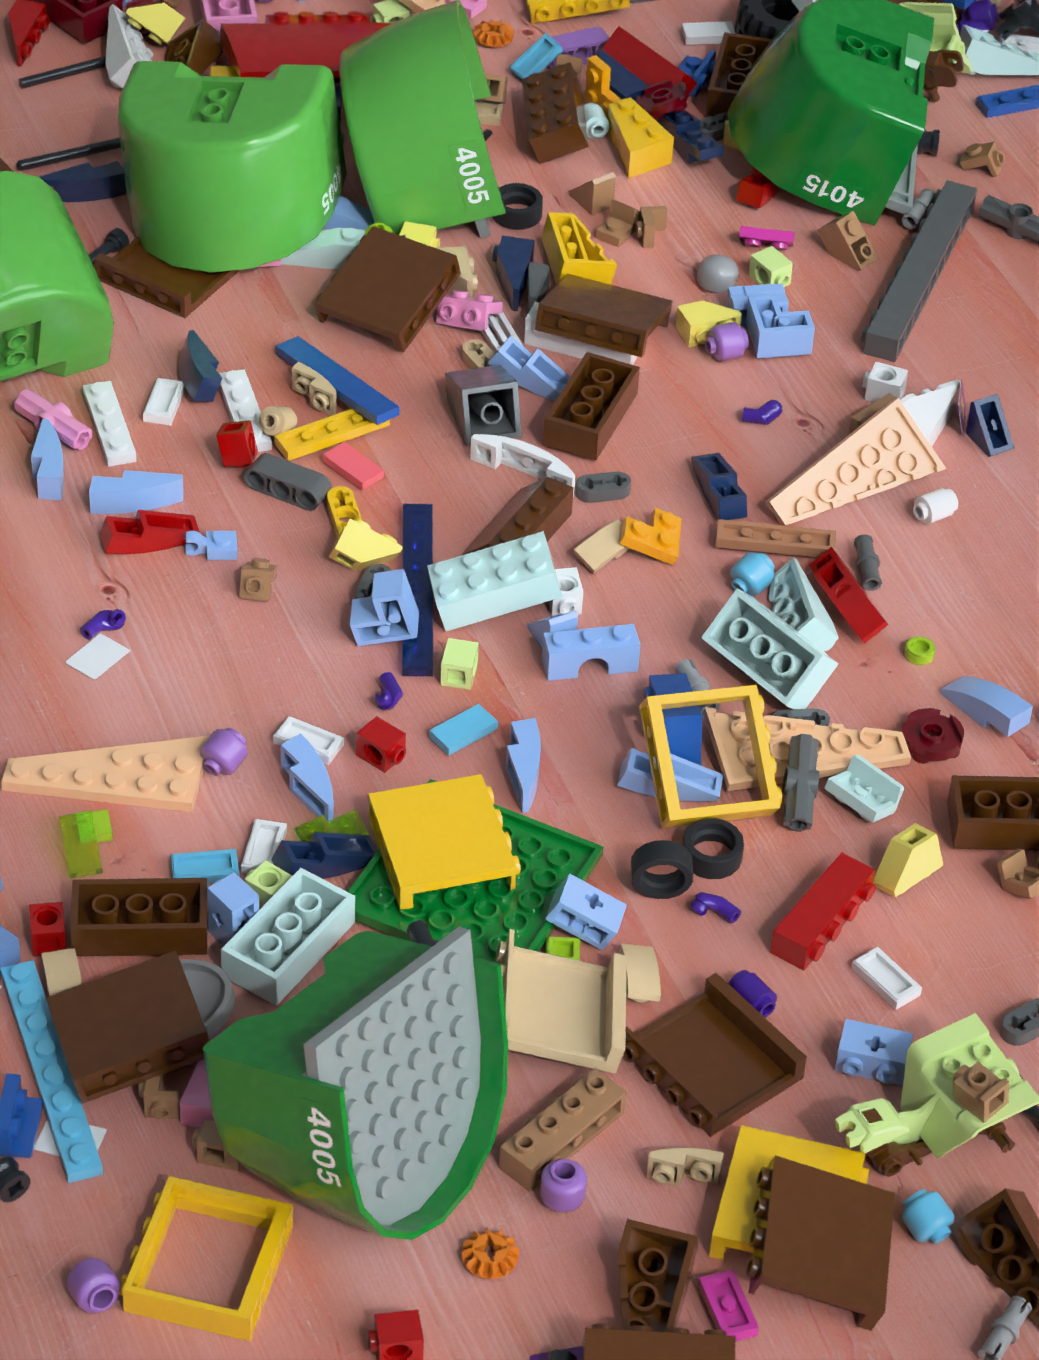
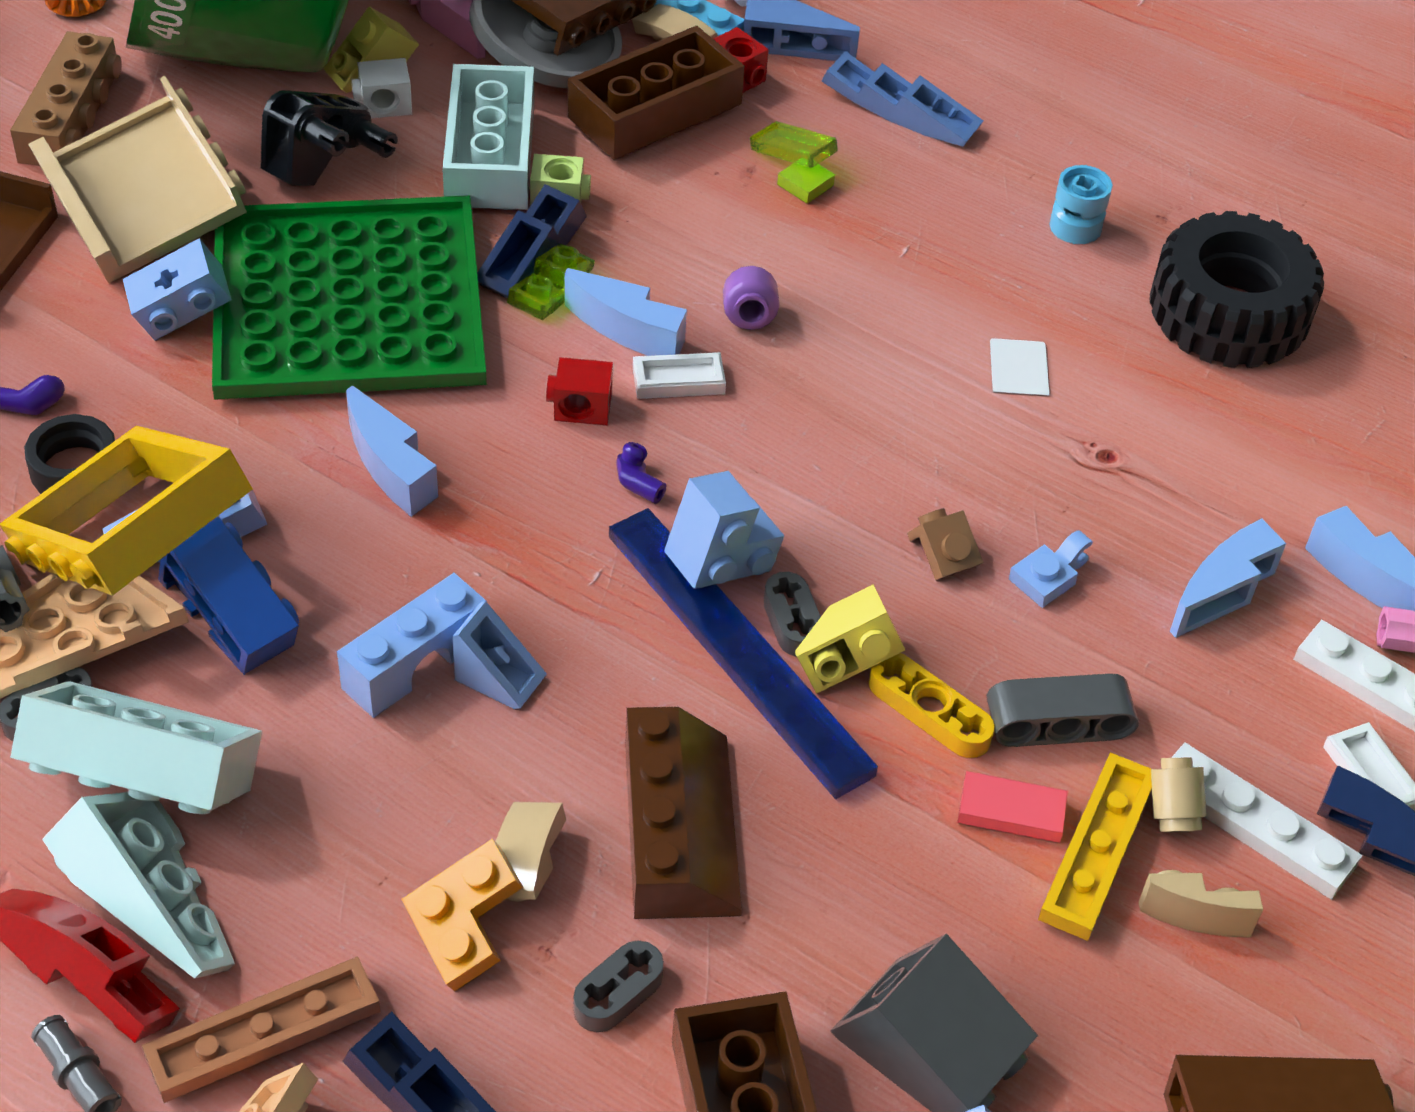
camera: 145 degrees right, 5 degrees up
light nougat wing [1,735,210,812] -> none
dark purple arm [80,609,126,640] -> none
red slope [100,510,200,554] -> none
medium azure tile [171,849,239,883] -> none
light blue brick [207,872,259,947] -> none
red brick [216,420,258,468] -> none
white tile [241,819,287,874] -> none
blue tile [275,336,400,425] -> none
yellow panel [368,774,521,910] -> none
light aqua brick [427,531,563,631] -> none
medium azure tile [429,704,498,756] -> none
yellowish green brick [441,638,479,690] -> none
white slope [470,434,575,498] -> none
medium lavender head [540,1159,587,1212] -> none
white brick [548,567,583,616] -> none
tan slope [618,943,661,1003] -> none
black tyre [631,840,693,899] -> none
light grey pin [675,659,719,716] -> none
medium azure head [730,552,775,596] -> none

